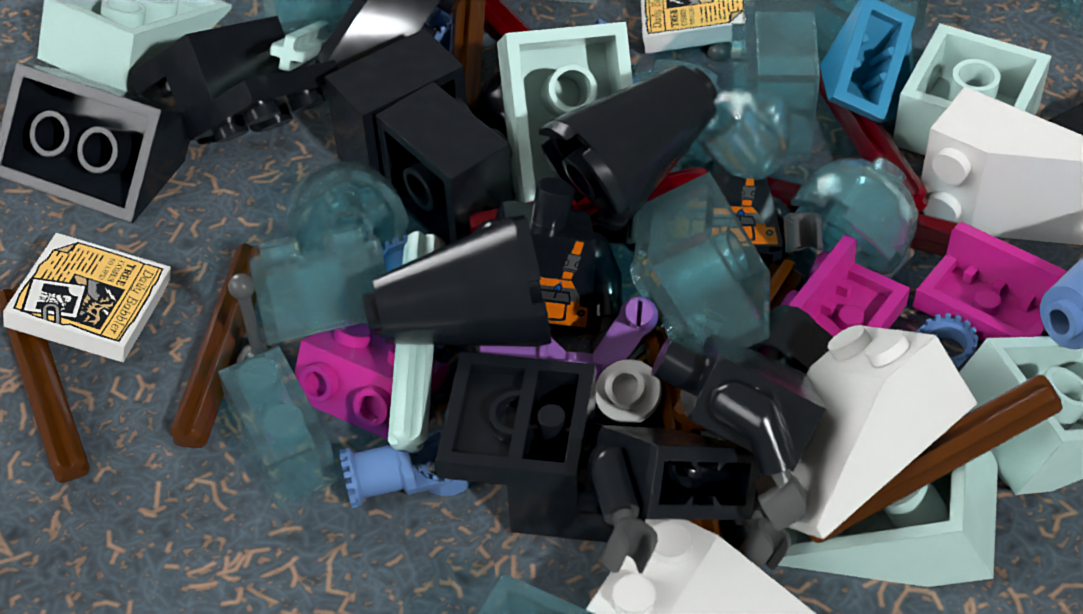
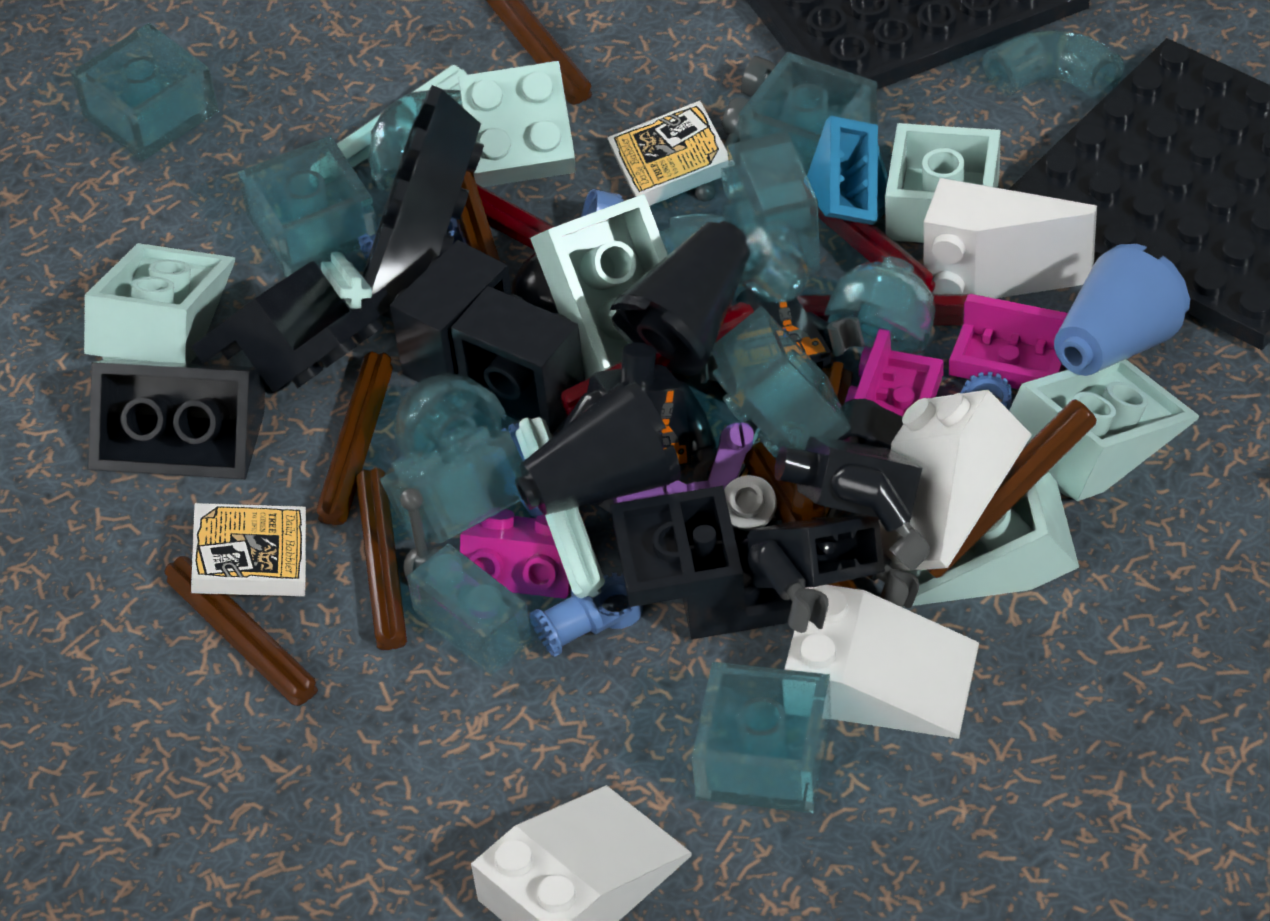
camera: 15 degrees left, 0 degrees up
none -> reddish brown axle [316,351,393,525]

